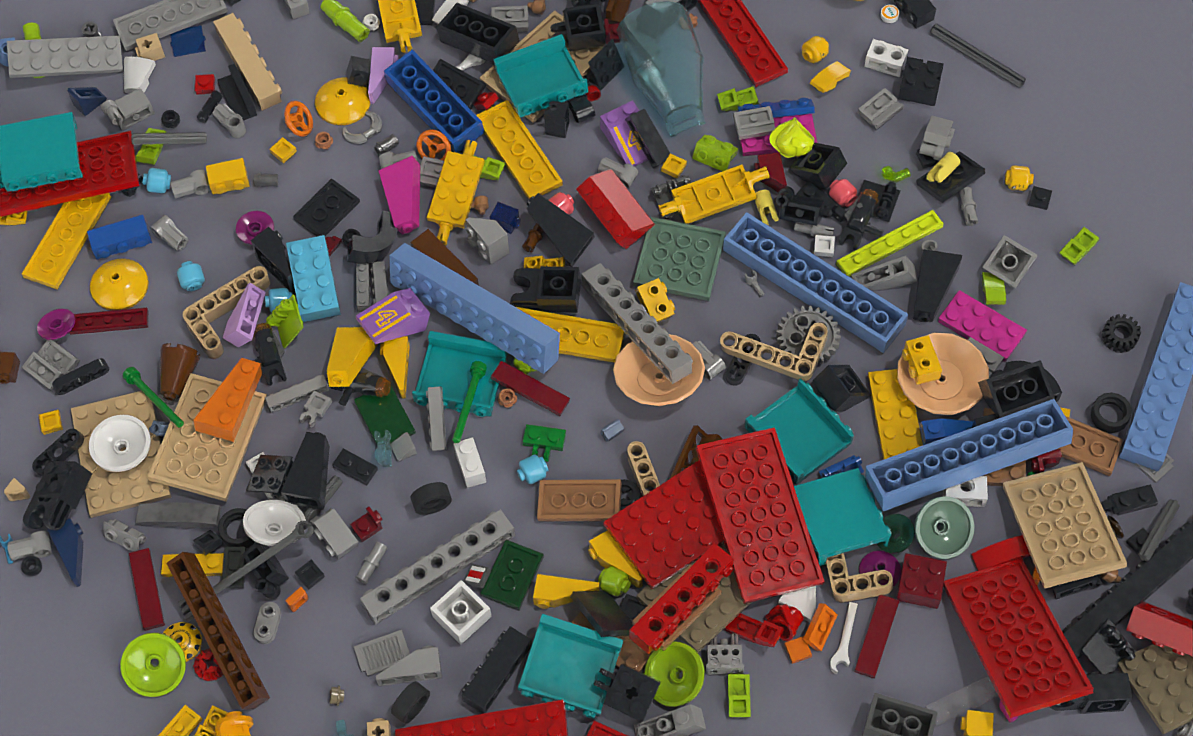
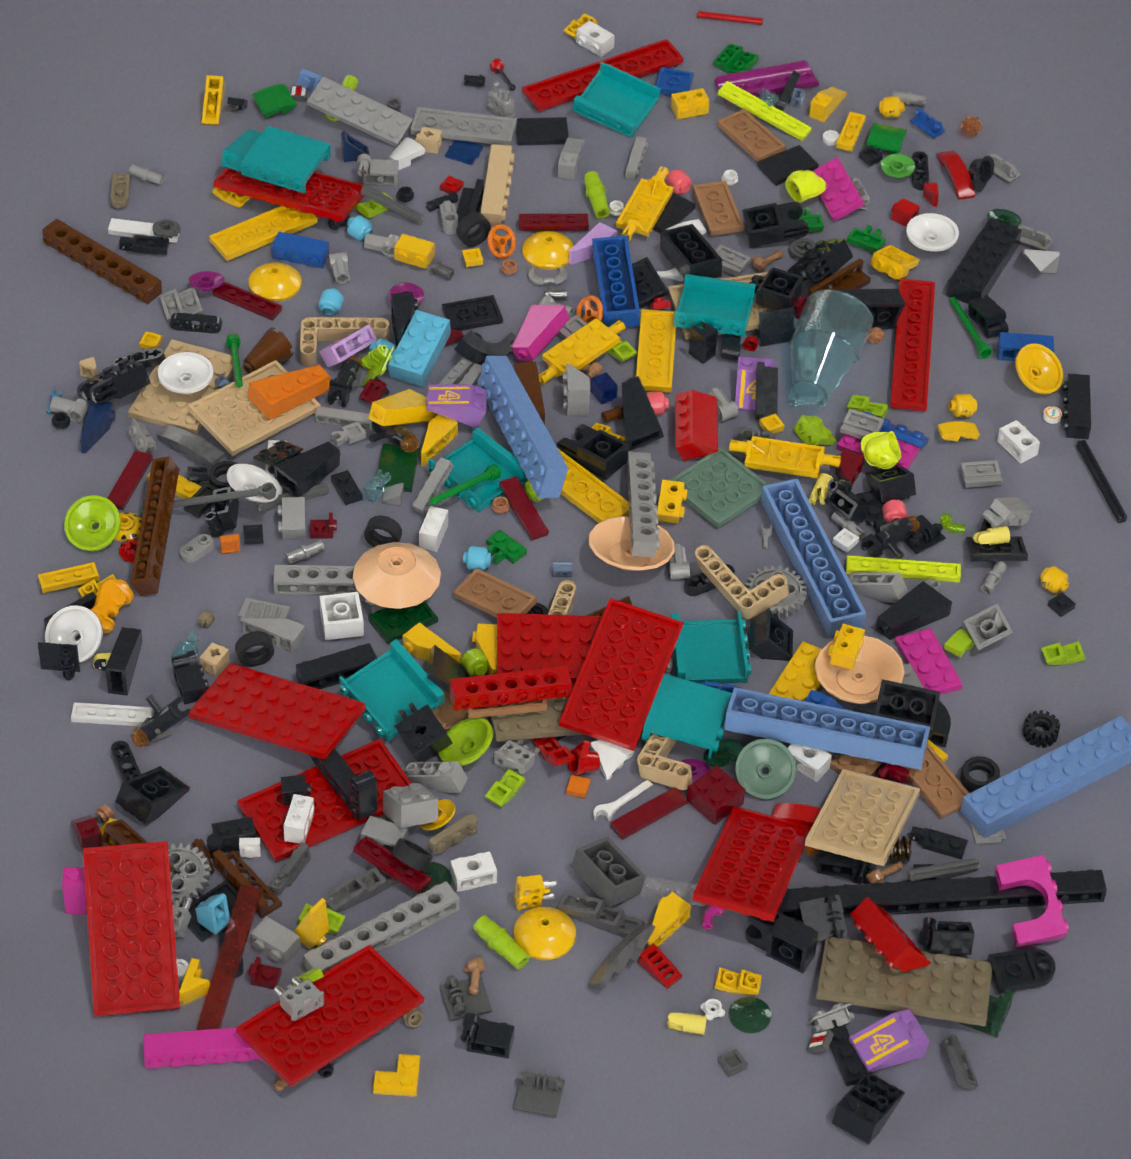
camera: 30 degrees right, 15 degrees down
black brick [347,56,371,87] -> none
orange plate [803,603,838,651] -> none
black piece [898,57,944,106] -> none
none -> light nougat dish [353,542,441,609]
none -> dark red bracket [359,378,390,405]
none -> black tyre [456,212,491,247]
none -> dark red plate [519,214,589,231]

